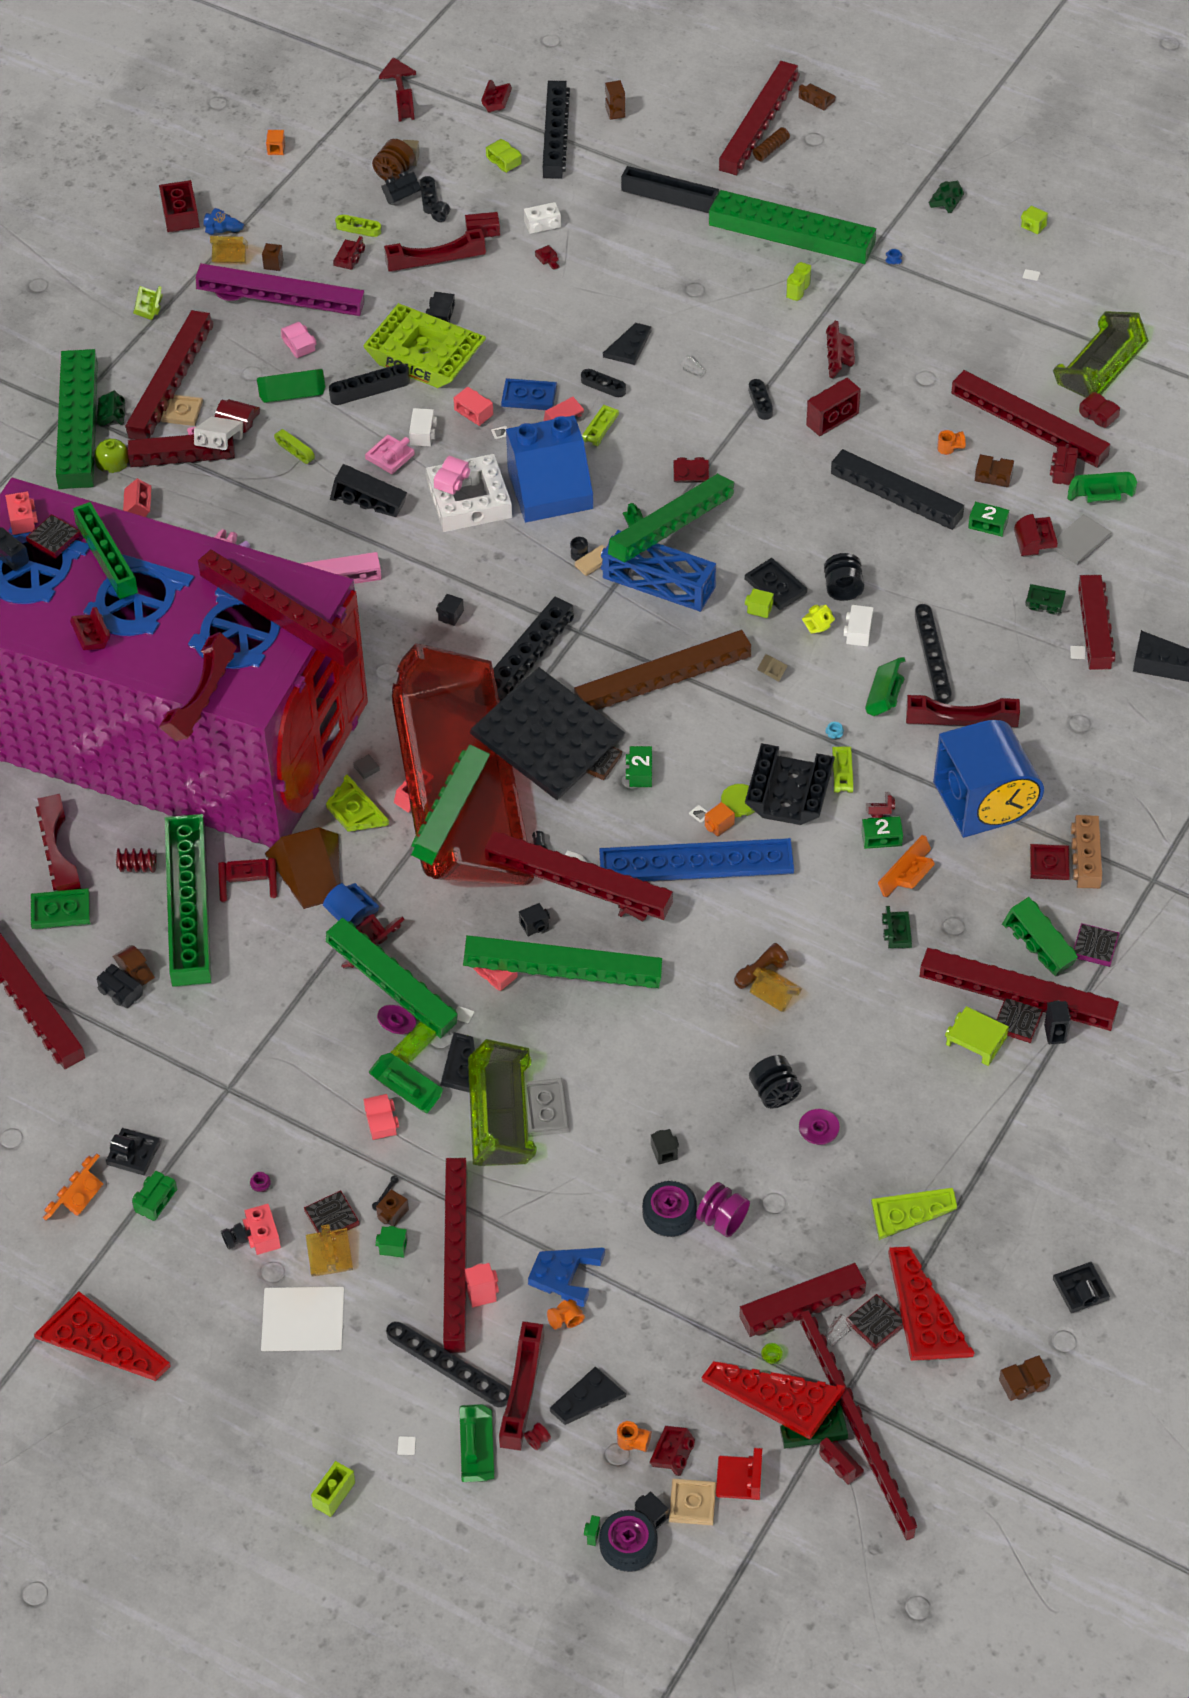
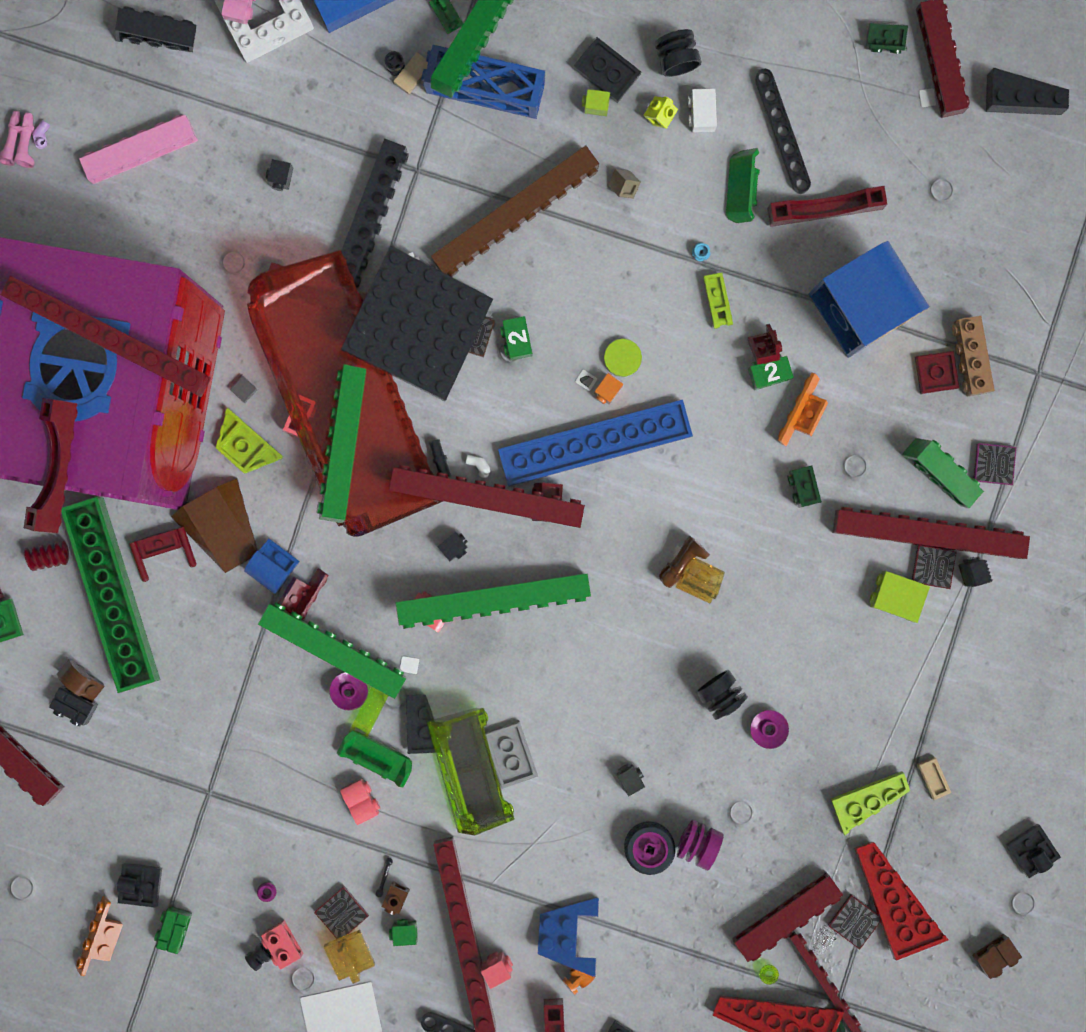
camera: 15 degrees left, 35 degrees up
black slope [745,743,835,825] -> none
none -> tan tile [917,757,951,800]

